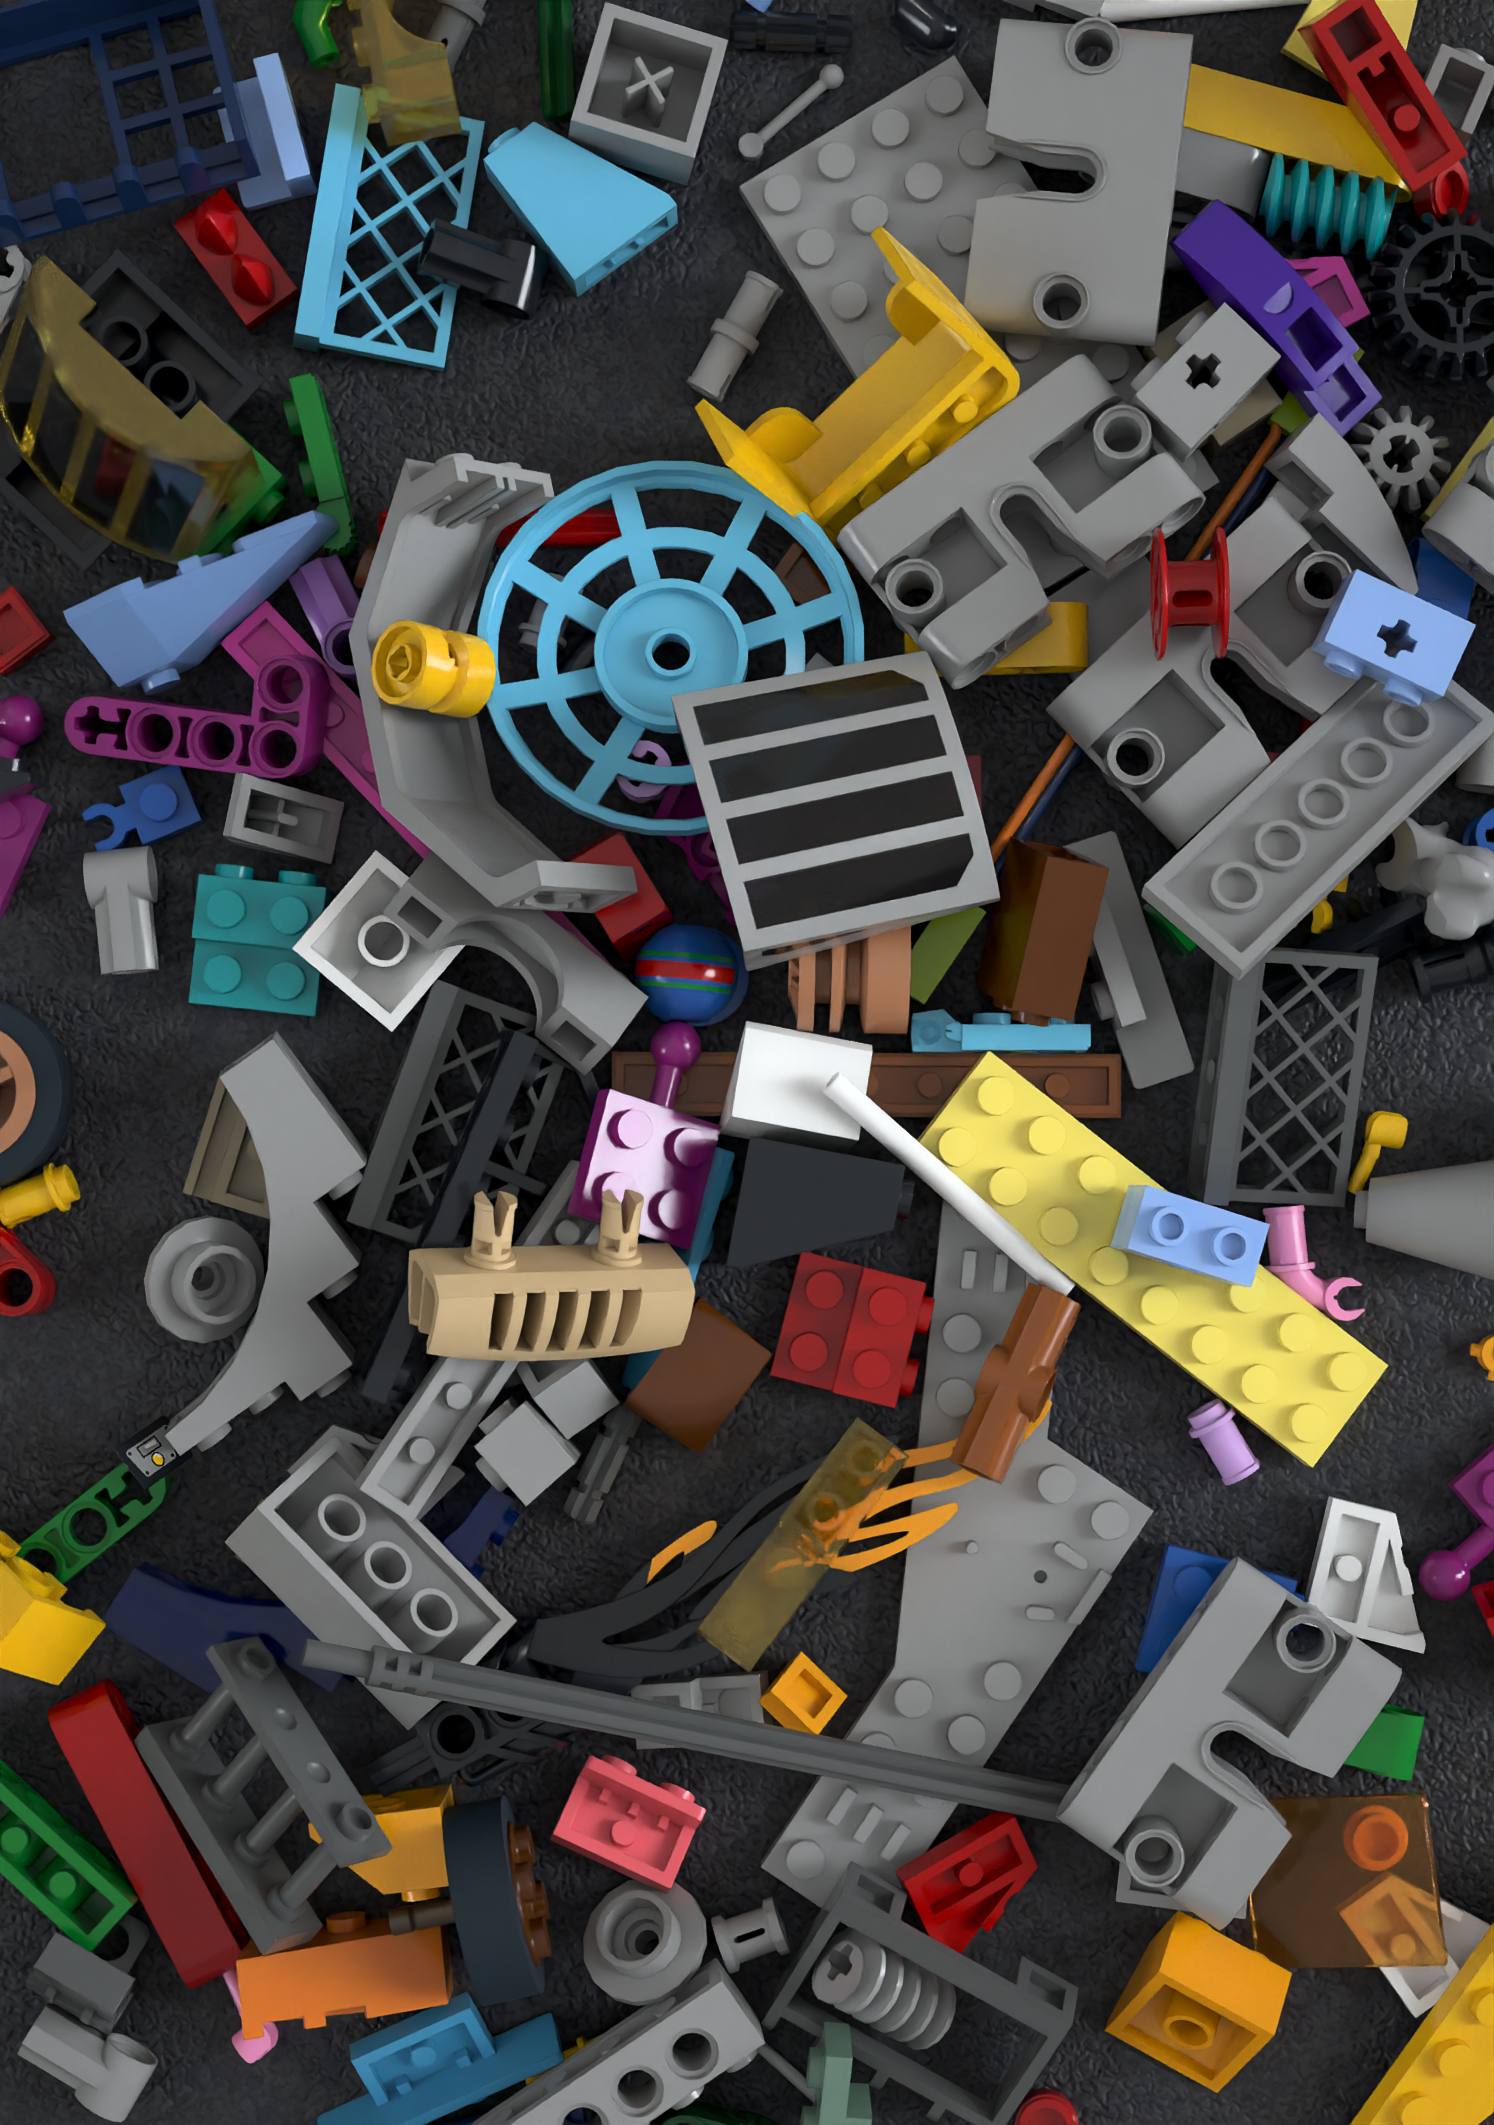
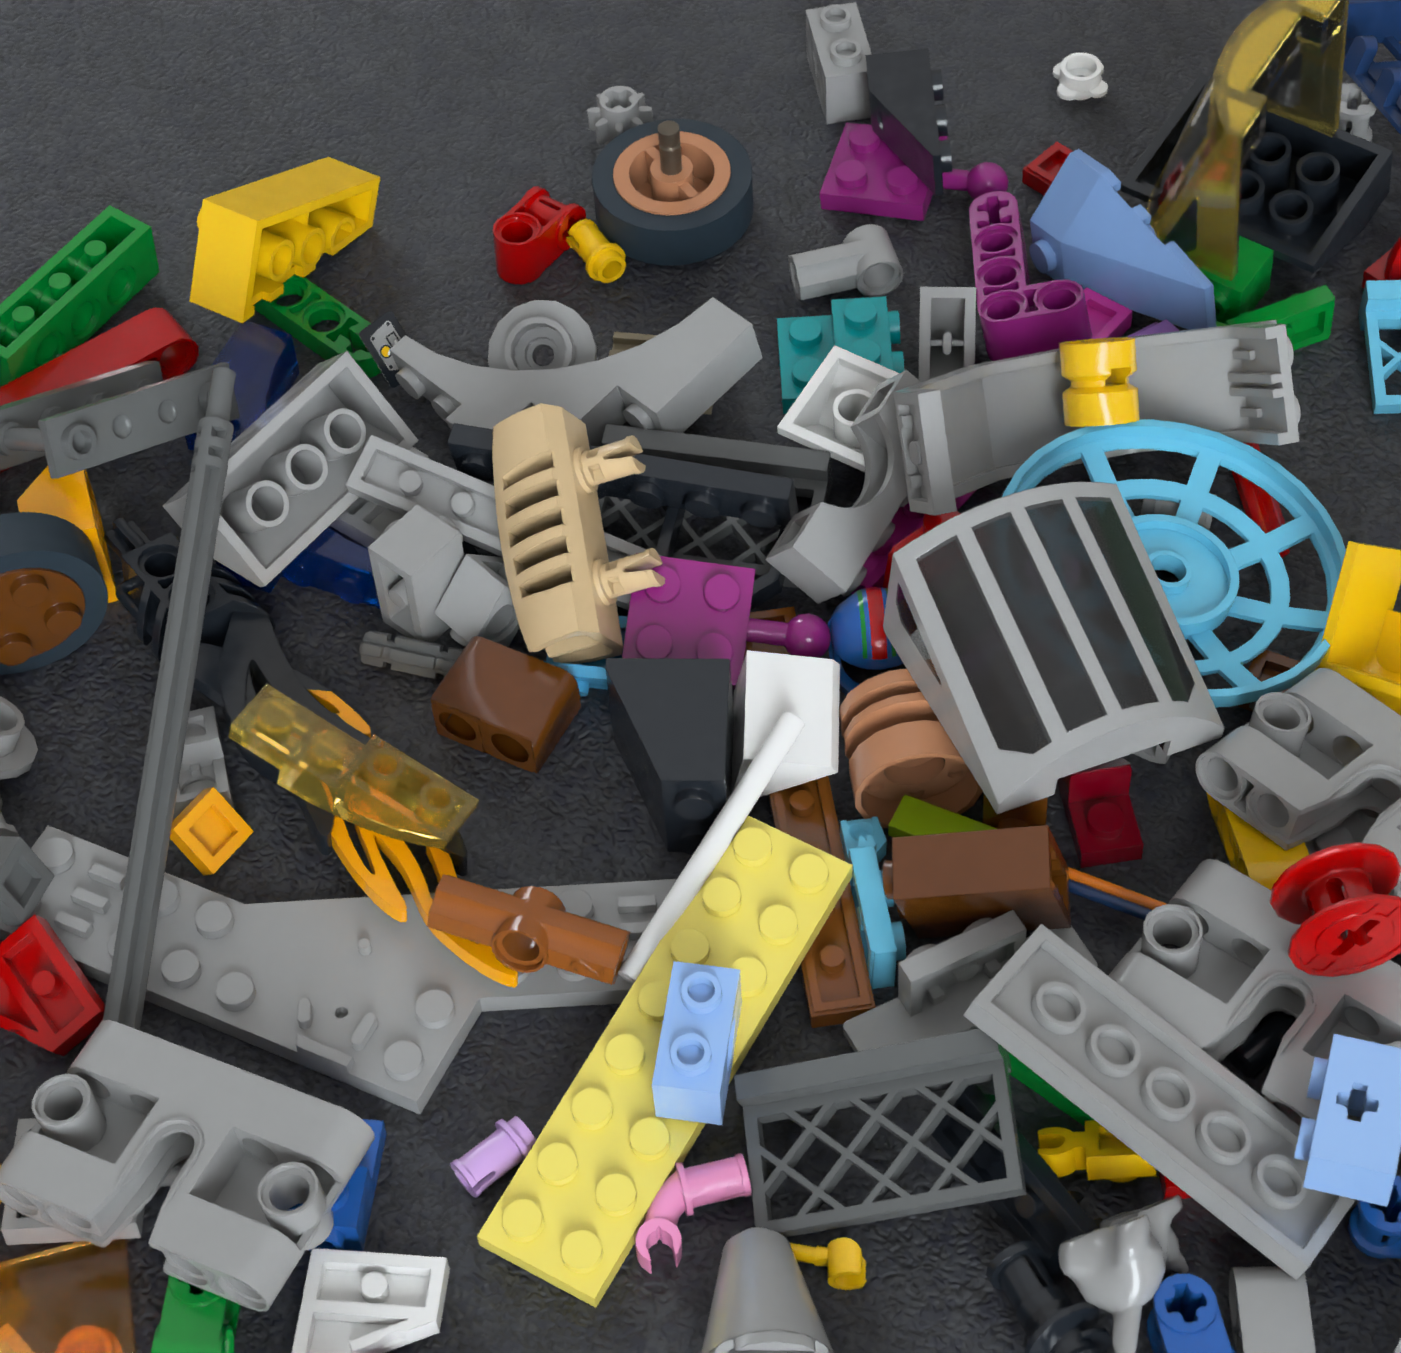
camera: 85 degrees right, 35 degrees down
blue plate [82,765,206,851] -> none
coral bracket [550,1755,706,1894] -> none
red plate [770,1252,935,1408] -> none

